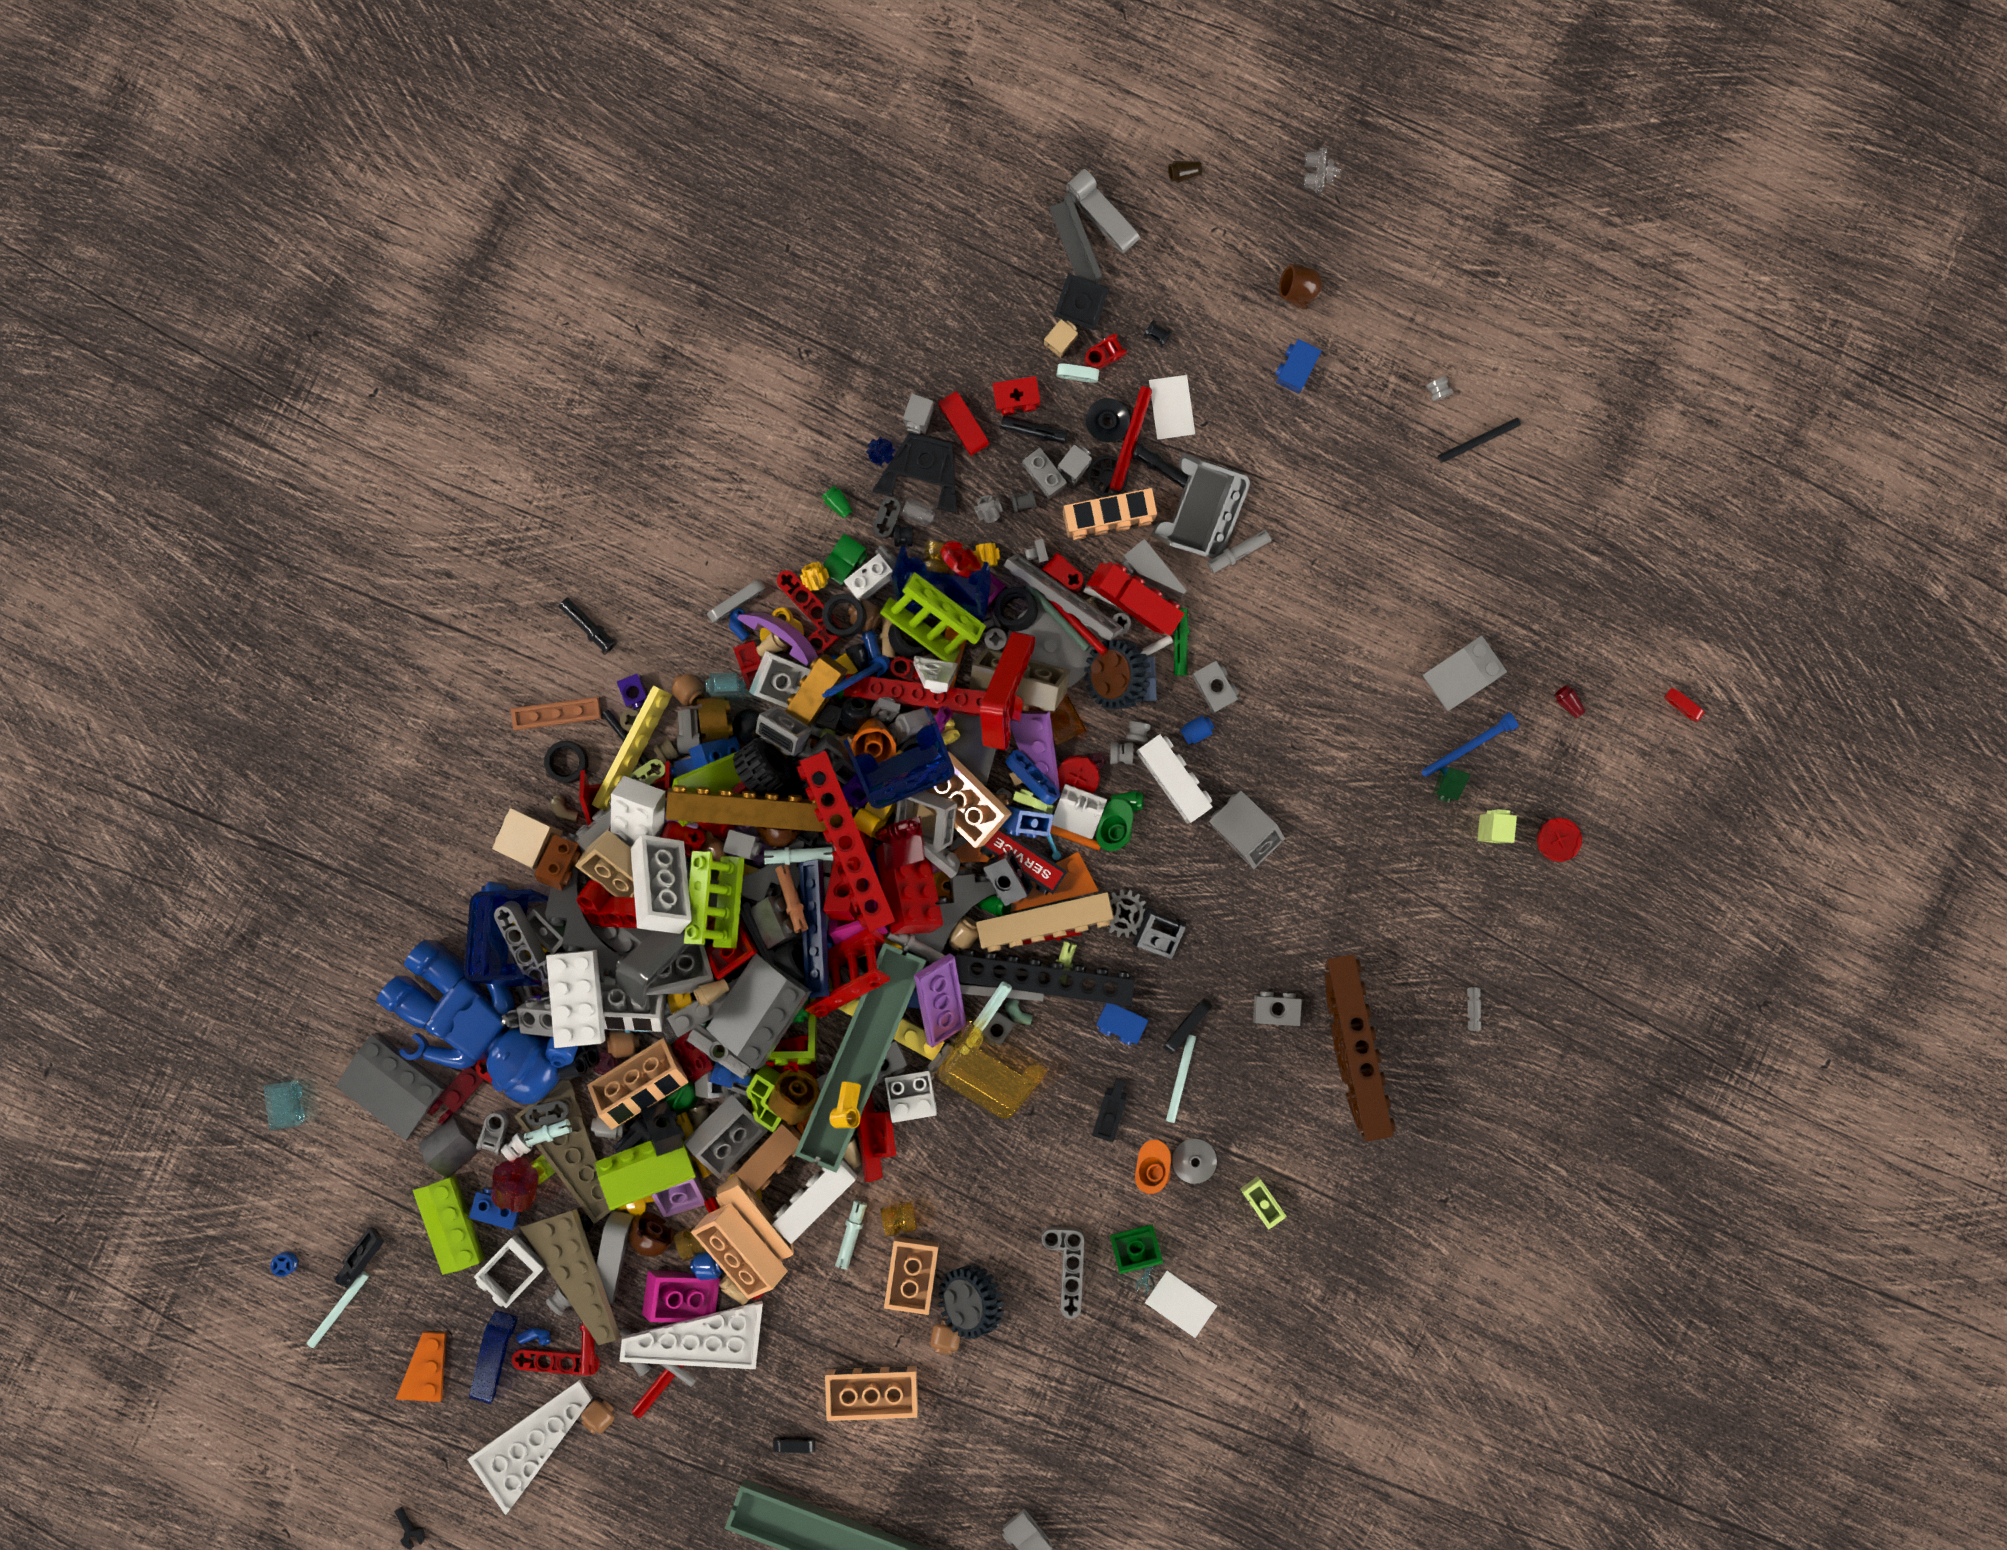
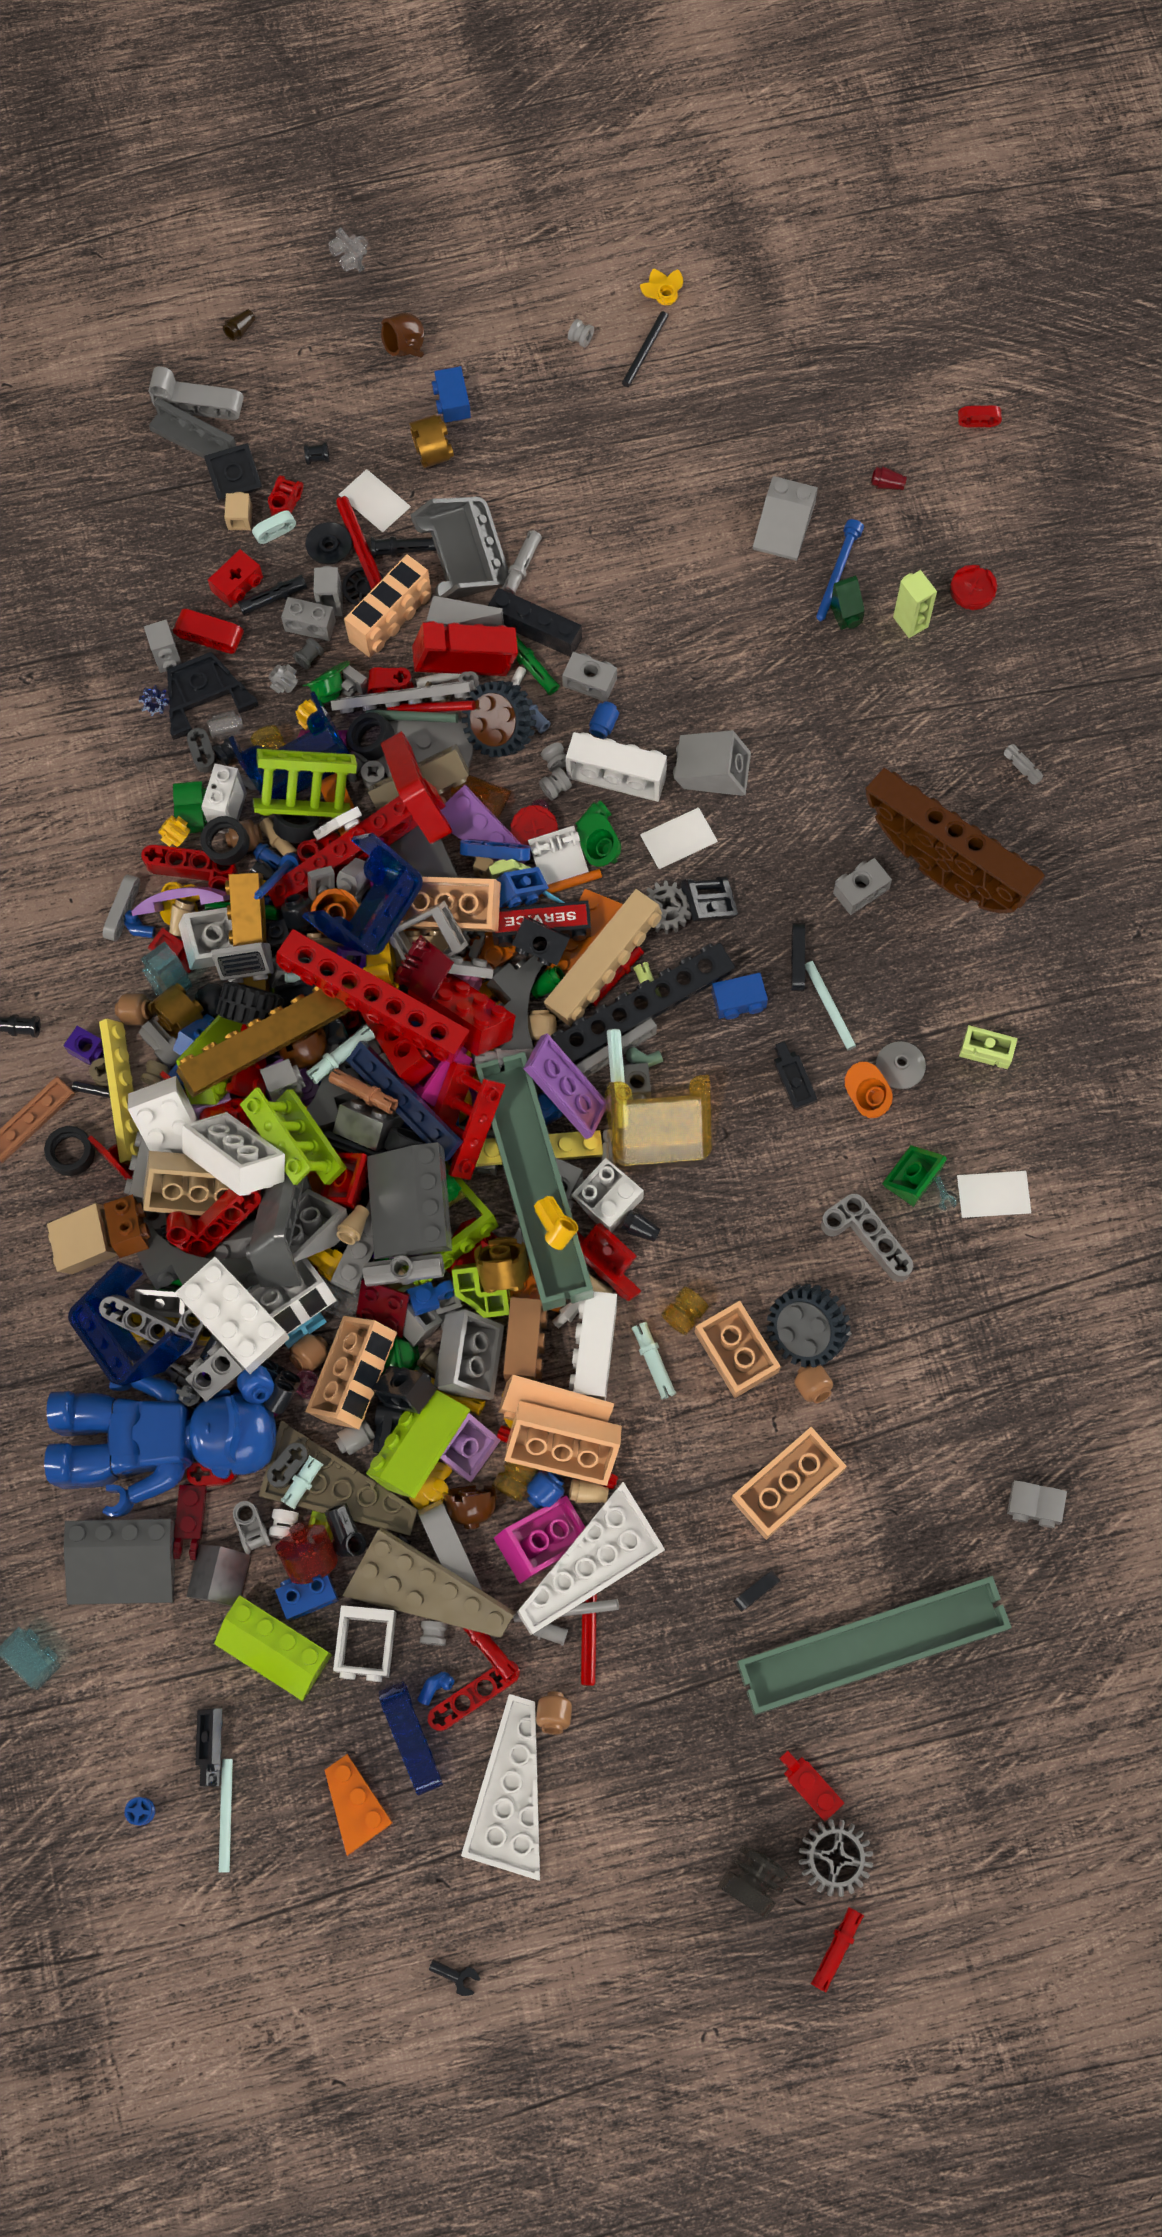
camera: 35 degrees left, 15 degrees down
dark tan arm [550,795,579,823] -> none
green cone [821,485,853,518] -> none
red tile [941,540,981,578] -> none
none -> green piece [303,661,350,704]
none -> black piece [324,1503,367,1557]
none -> pearl gold brick [409,414,454,468]
none -> black brick [488,588,582,657]
none -> black cone [621,1210,661,1242]
none -> yellow plate [640,269,683,305]
none -> white sticker [640,808,718,869]

